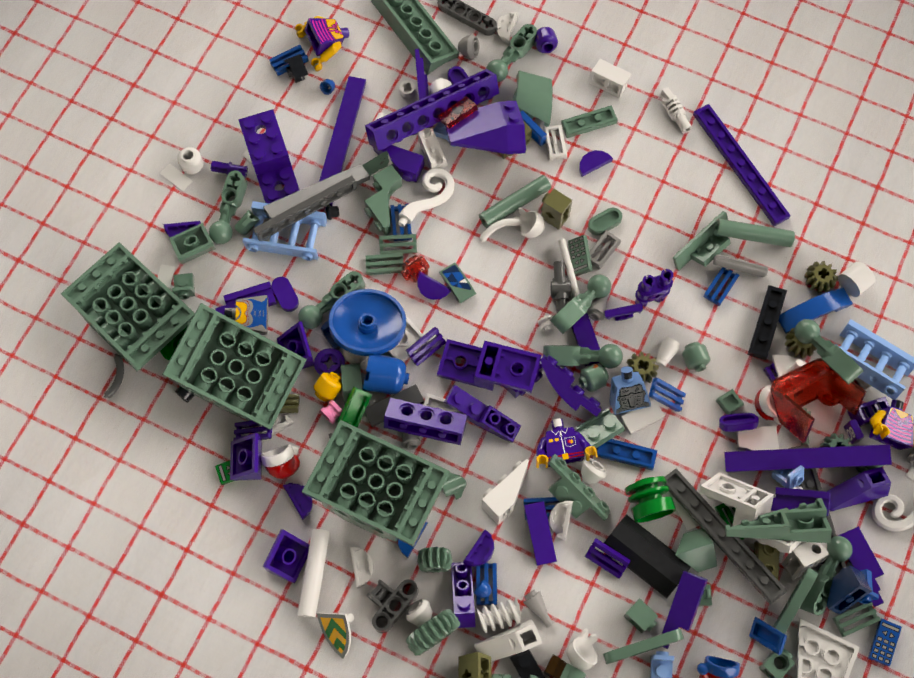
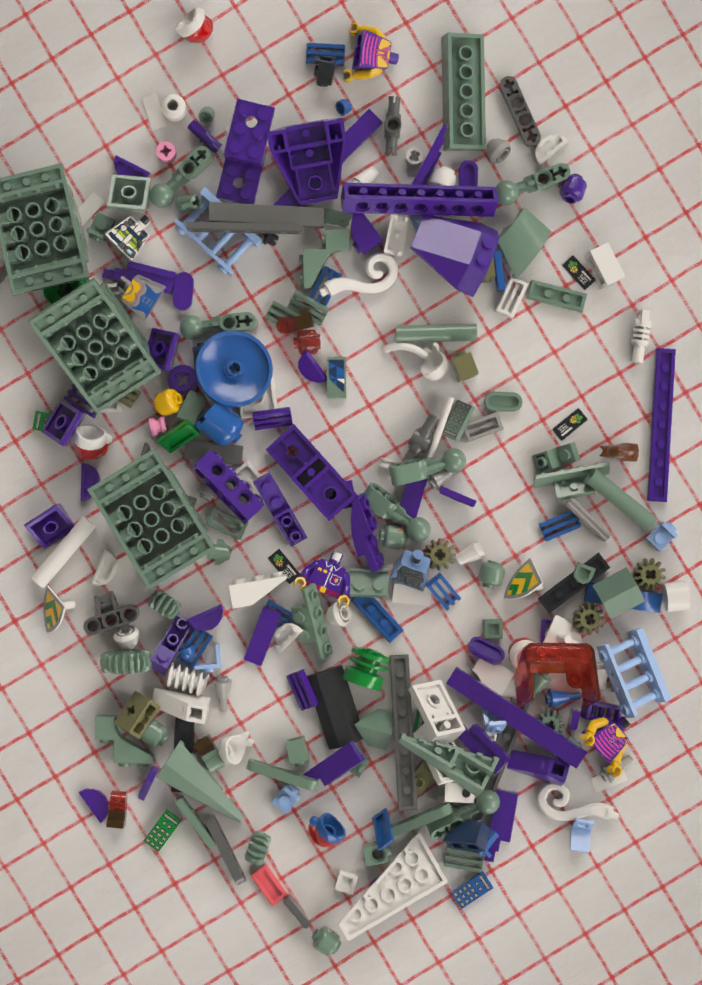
camera: 30 degrees right, 20 degrees up
clear red tile [438,96,478,129] -> none
dark purple tile [579,150,613,177] -> none
dark purple pin [635,269,673,307] -> none
sand green beam [794,319,864,385] -> none
none -> torso [104,214,151,261]
none -> bright pink wheel [156,141,177,163]
none -> piece [175,8,213,44]
none -> light blue bracket [194,643,222,672]
none -> sand green hinge [198,106,215,124]
none -> sand green tile [205,507,248,540]
none -> dark purple wedge [266,118,346,205]
none -> black sticker [268,549,300,584]
none -> leg [276,308,314,334]
none -> dark grey pin [384,96,402,156]
none -> shield [504,558,543,600]
none -> sand green slope [532,442,580,473]
none -> blue cone [545,689,581,708]
none -> black sticker [553,408,588,441]
none -> black sticker [562,255,596,290]
none -> sand green tile [573,562,596,584]
none -> sand green slope [592,567,645,619]
none -> reddish brown animal [599,443,639,462]
none -> light blue bracket [646,522,678,551]

